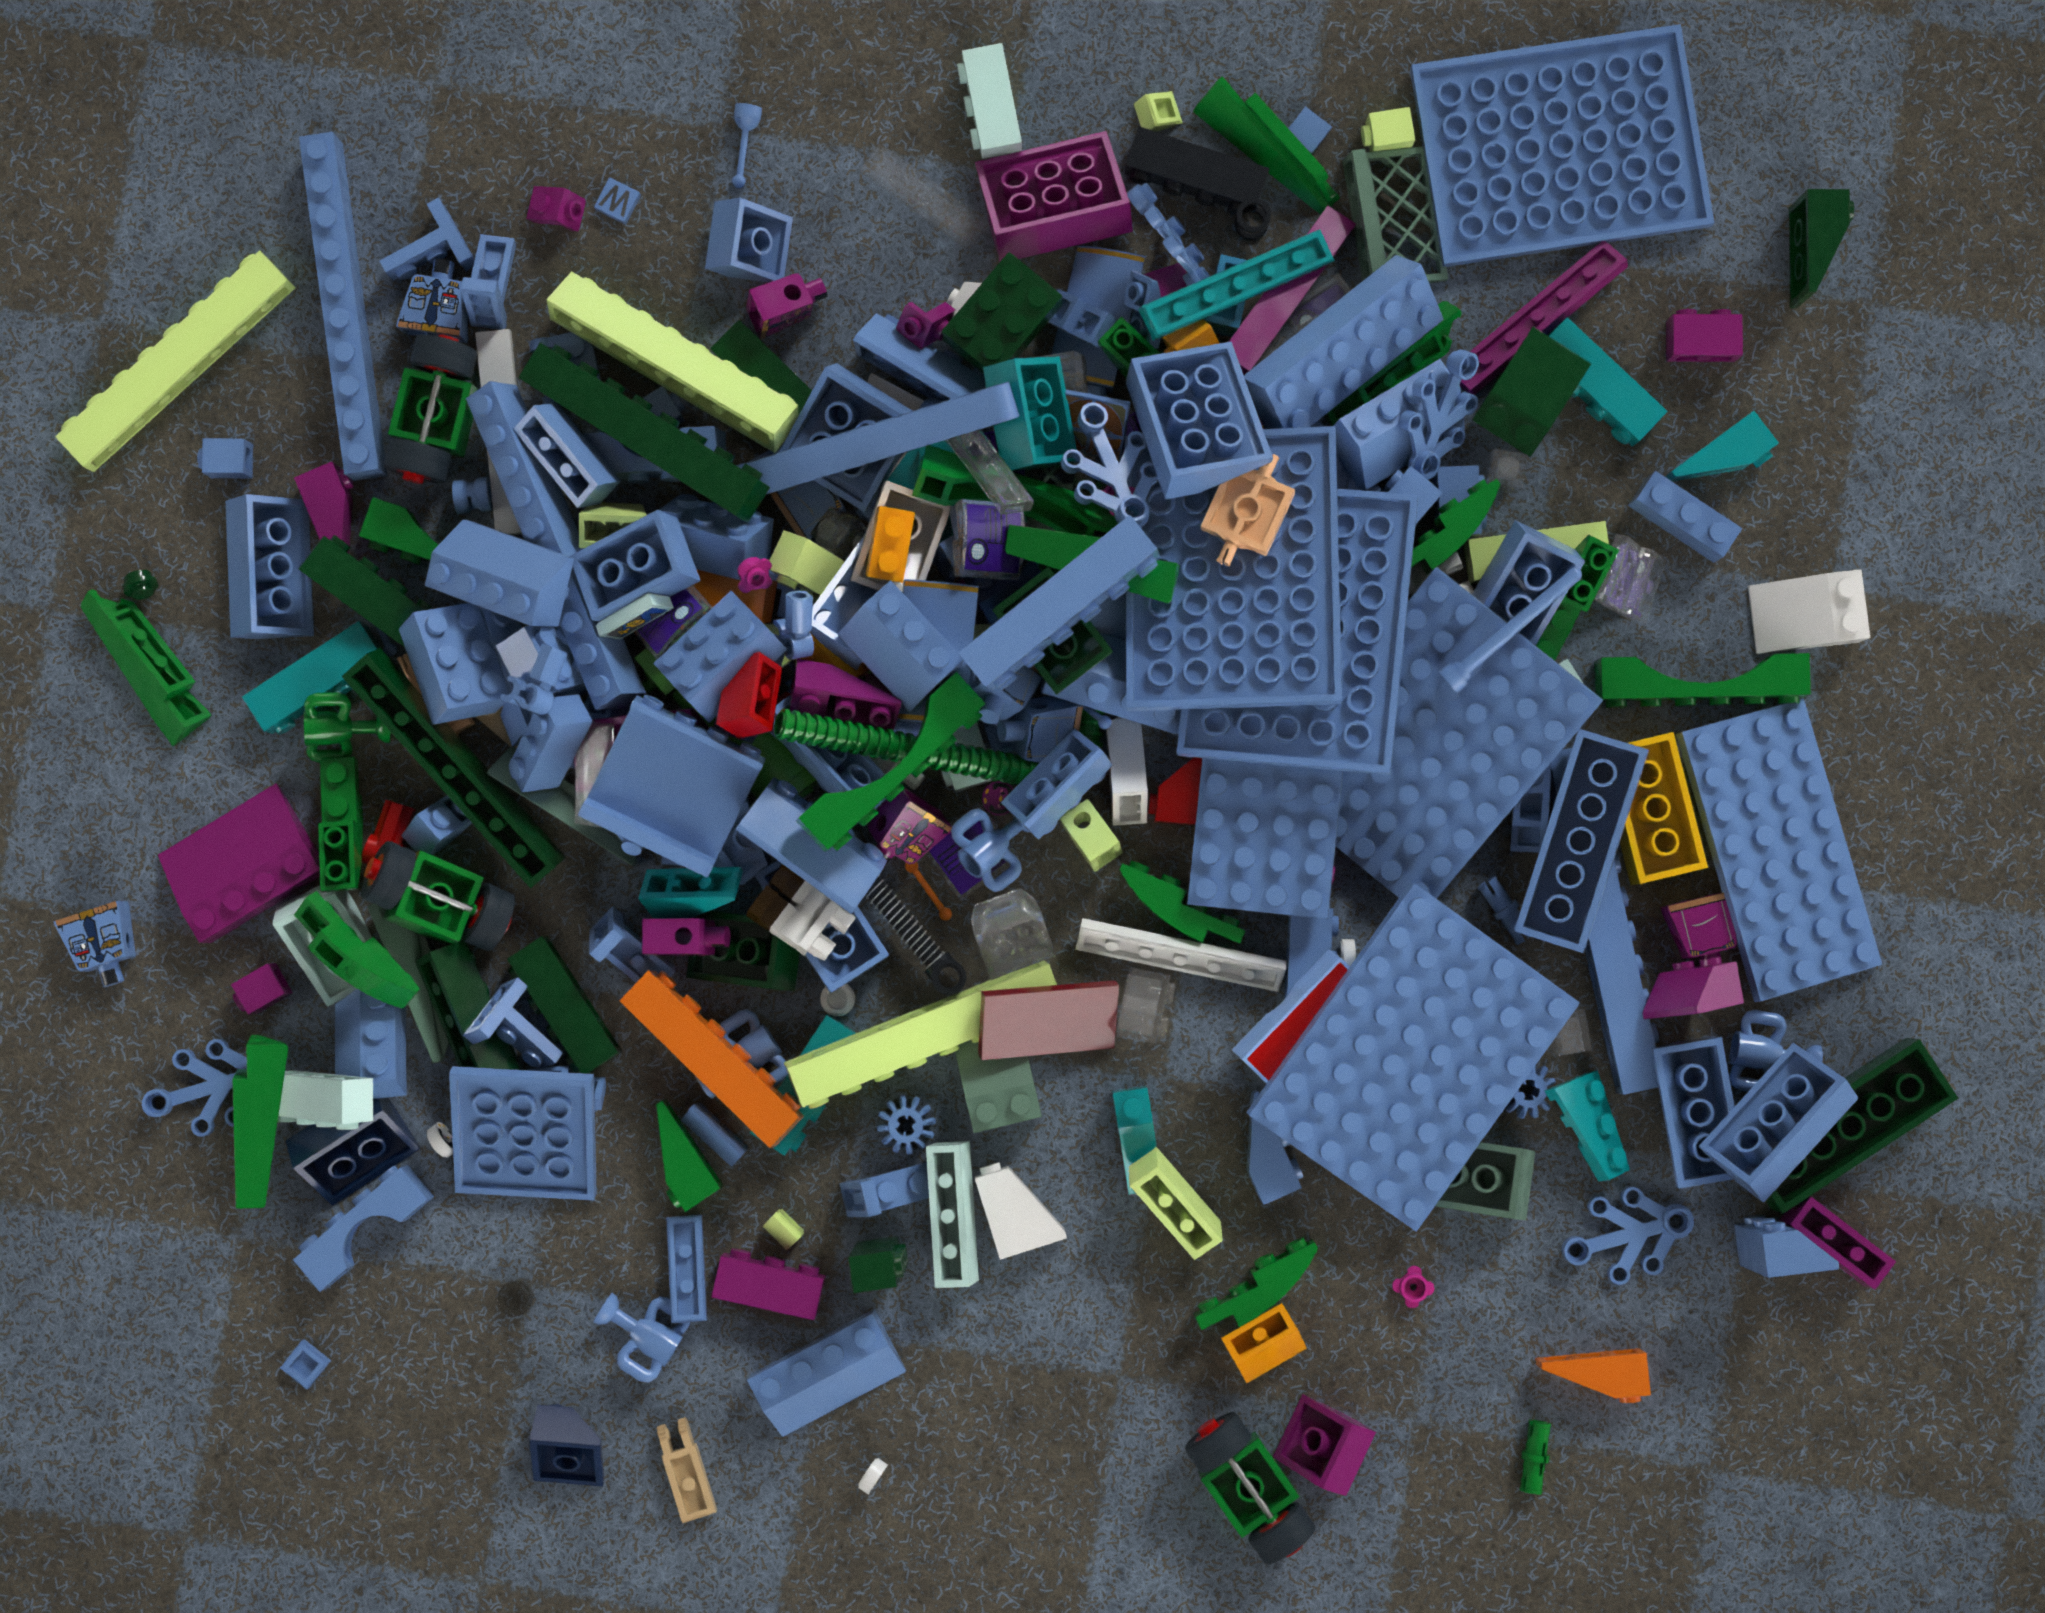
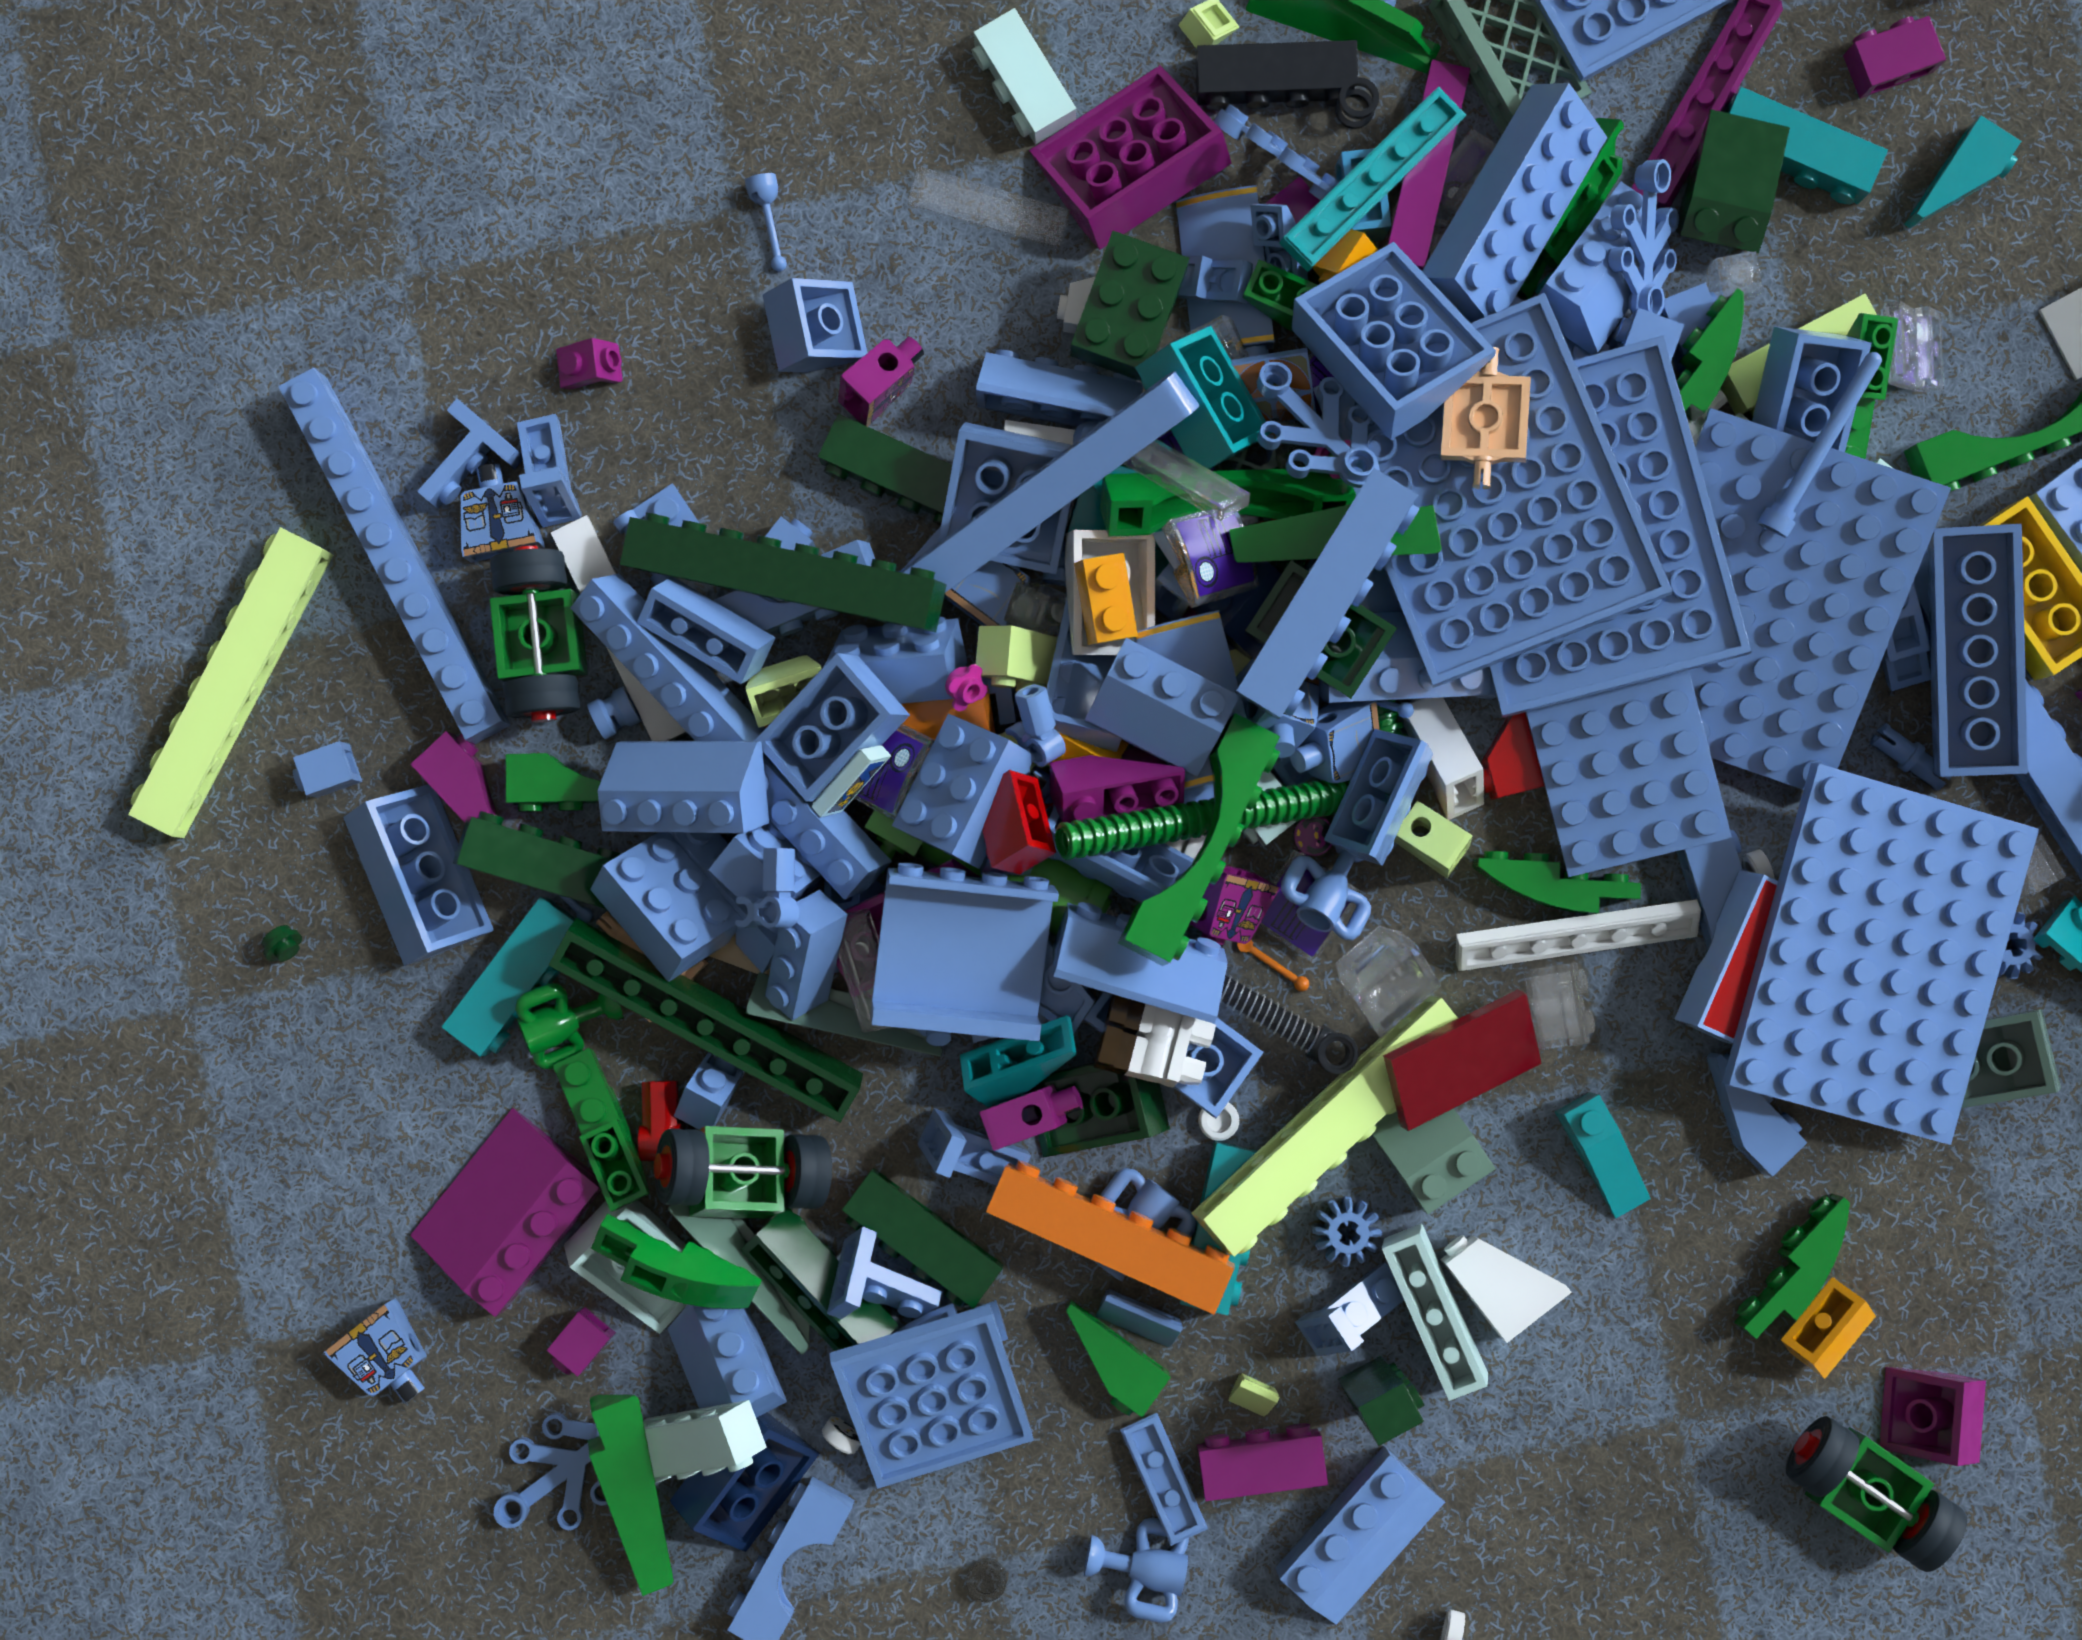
camera: 20 degrees left, 0 degrees up
green wedge [81,589,212,746] -> none
yellowish green brick [546,271,799,453] -> none
medium blue tile [594,177,641,225] -> none
magenta bracket [896,302,956,349] -> none
yellowish green brick [1129,1147,1223,1260] -> none
dark pink plate [1392,1266,1434,1308] -> none
medium blue brick [1628,471,1743,563] -> none

